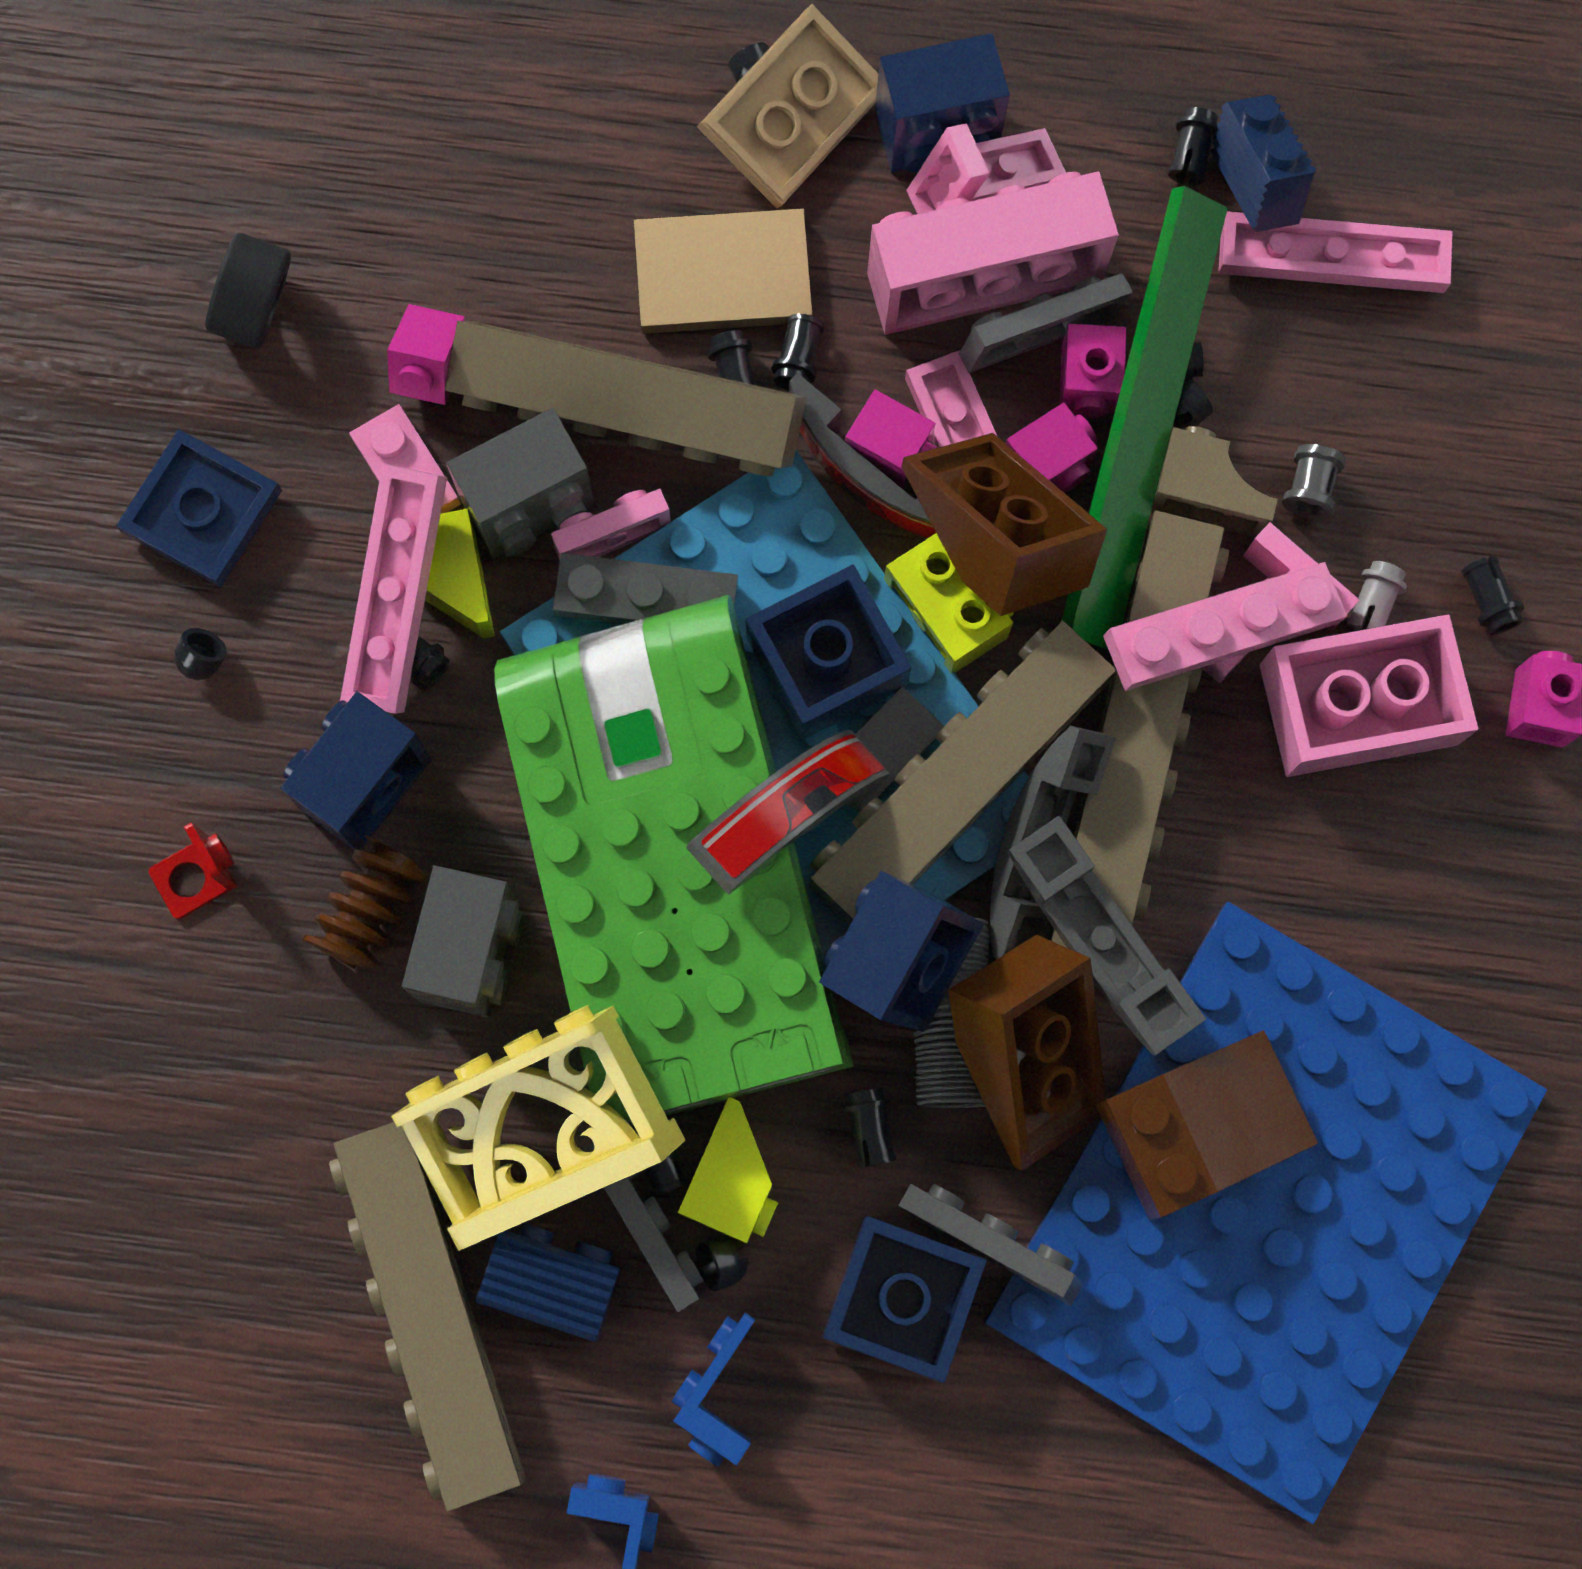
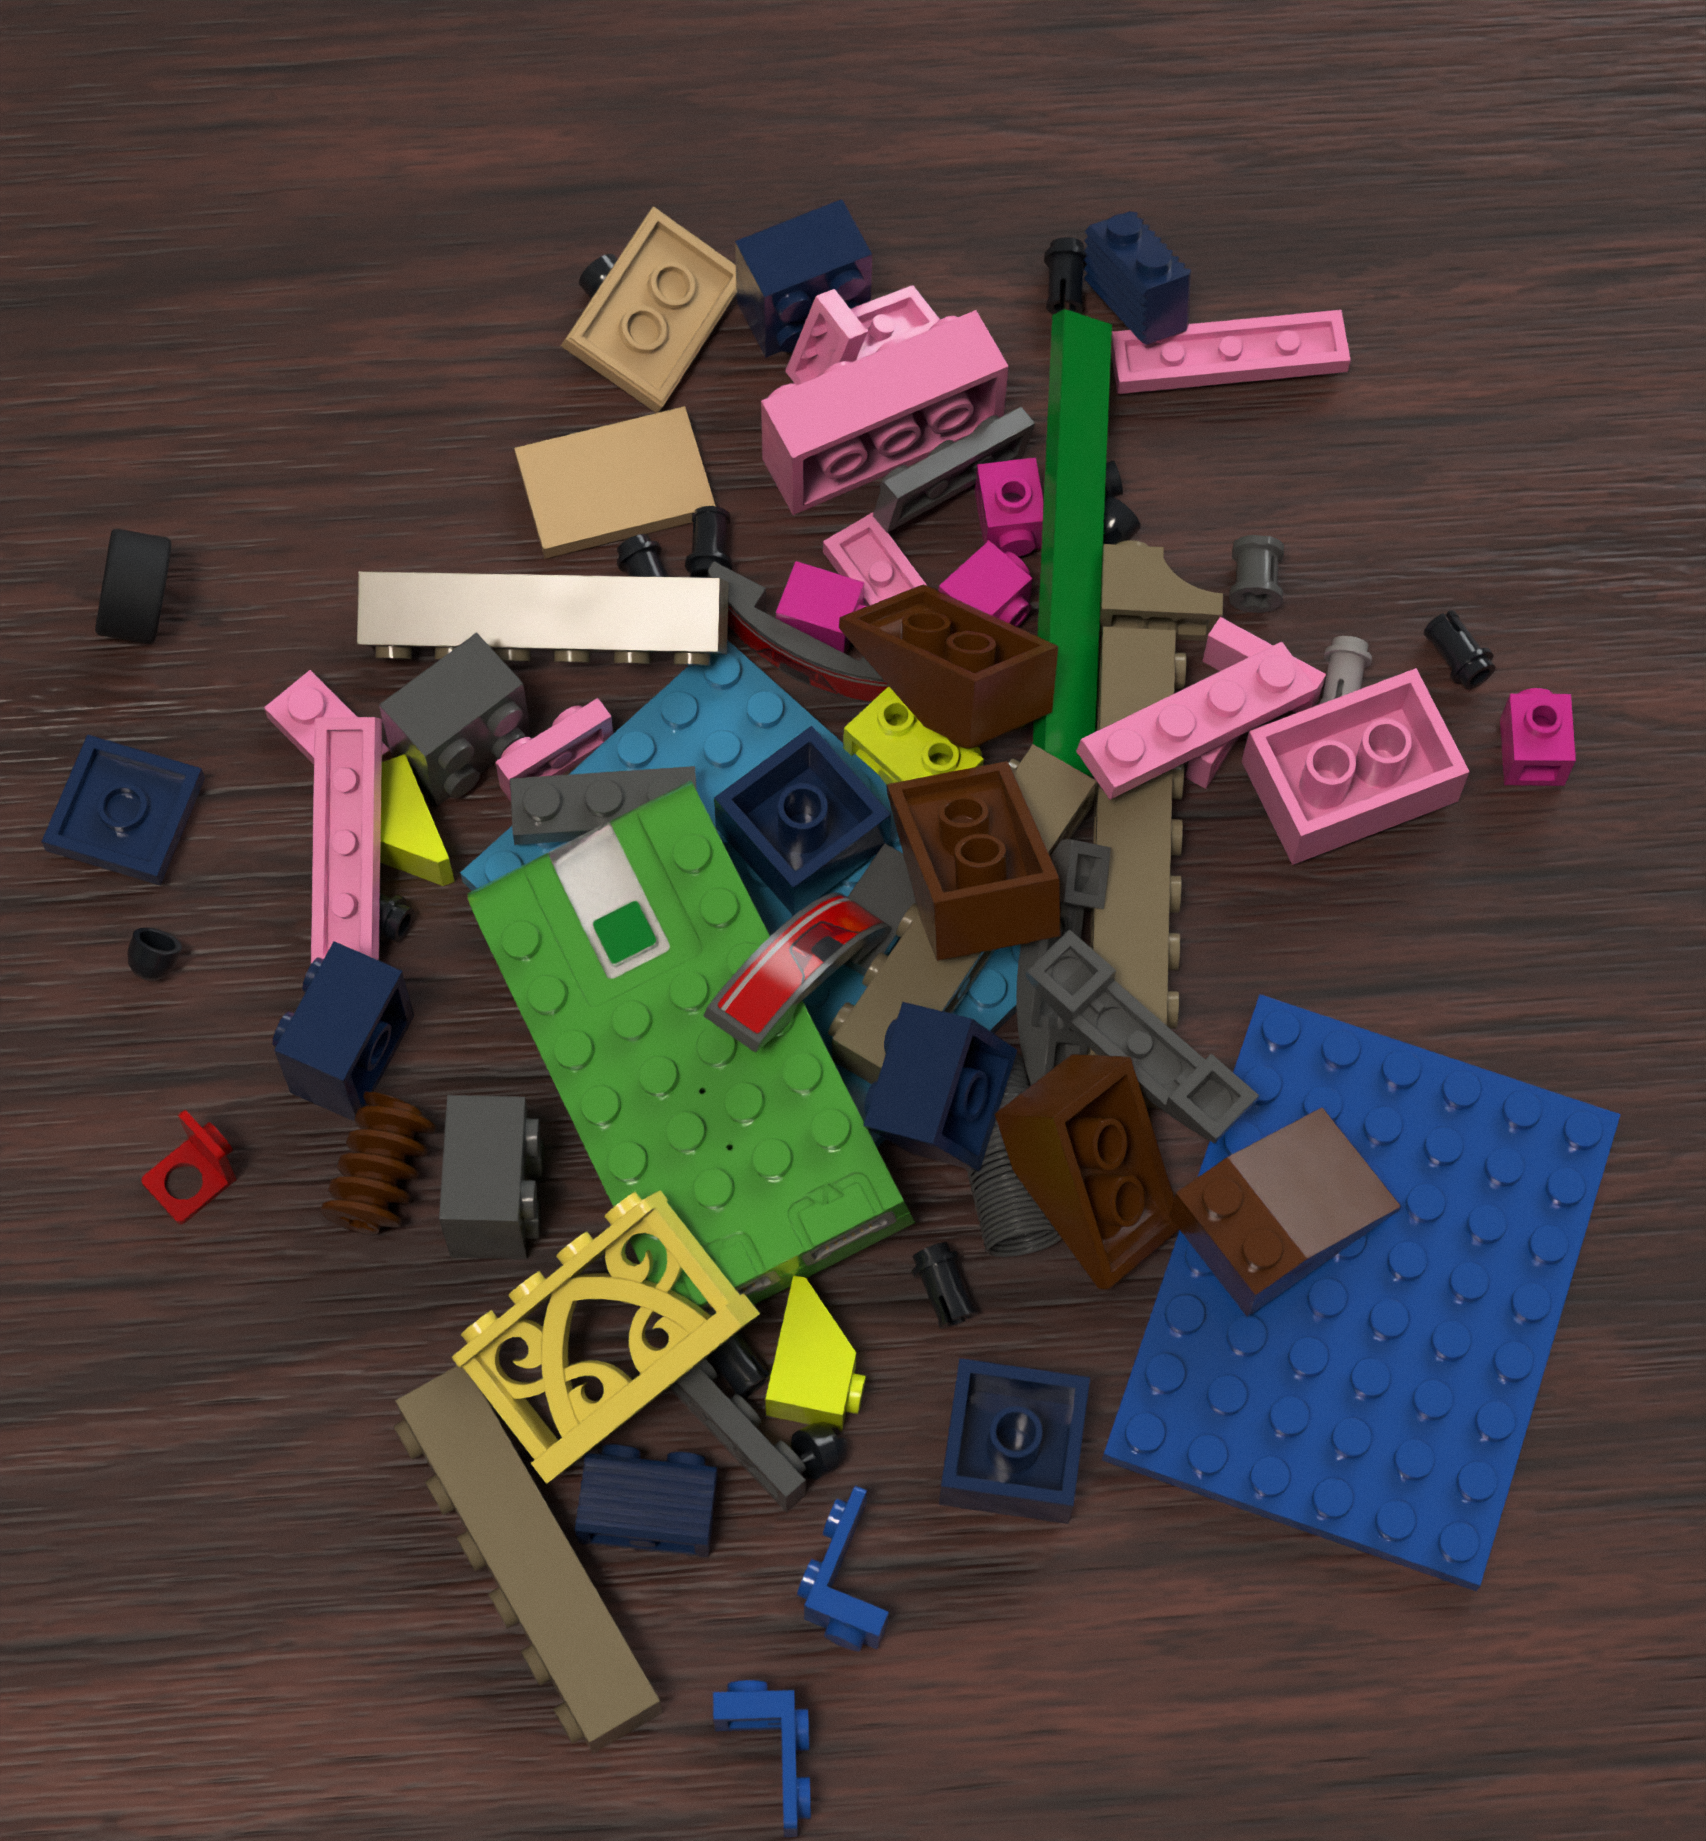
camera: 10 degrees left, 10 degrees down
dark pink brick [387,304,465,405] -> none
dark grey plate [898,1184,1083,1306] -> none
none -> reddish brown slope [887,761,1060,961]

